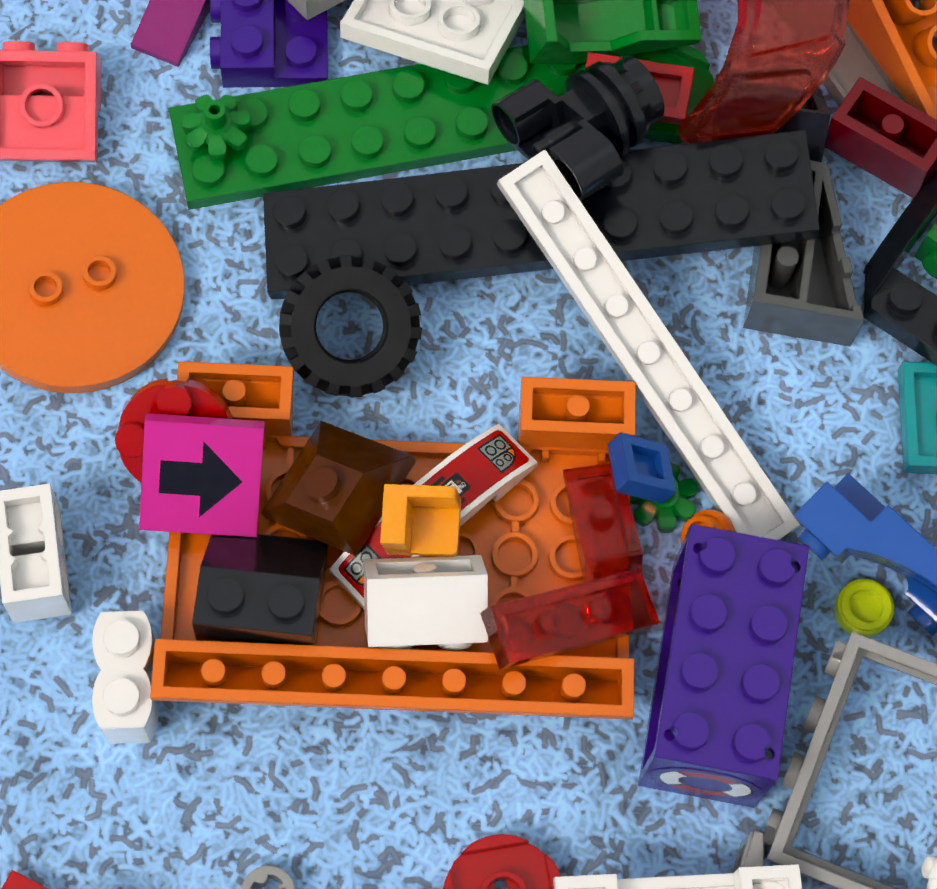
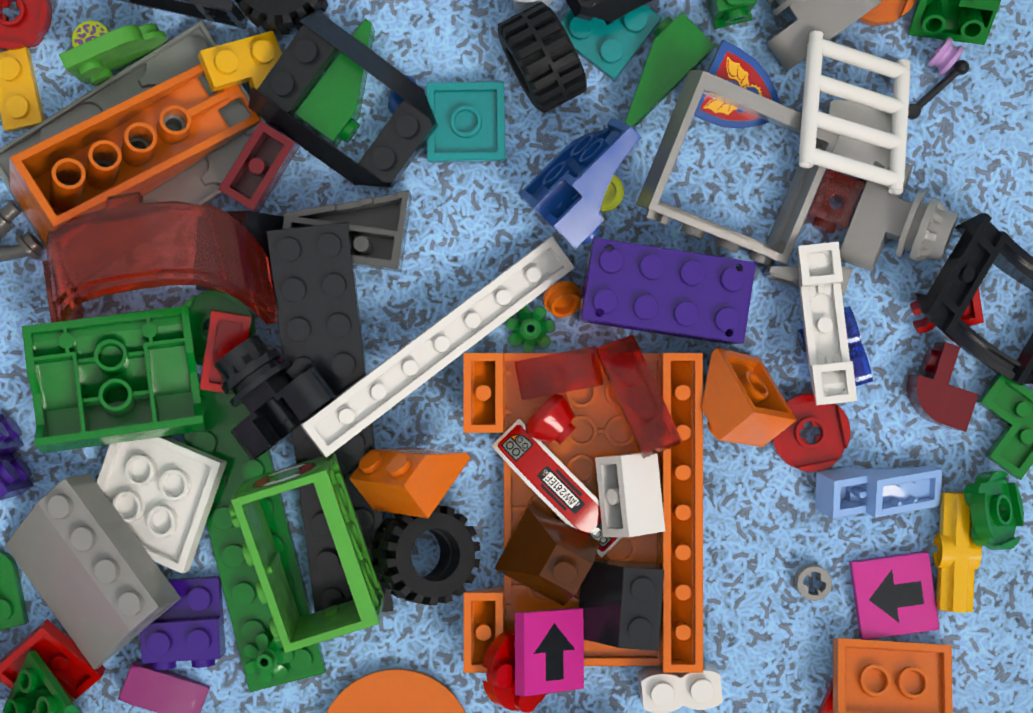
camera: 85 degrees left, 20 degrees up
light orange panel [380,484,461,557] -> none
blue plate [608,432,676,504] -> none
none -> bright green hose [229,452,385,653]
none -> orange slope [349,447,471,518]
none -> red cone [525,394,576,445]
none -> orange slope [701,348,797,447]

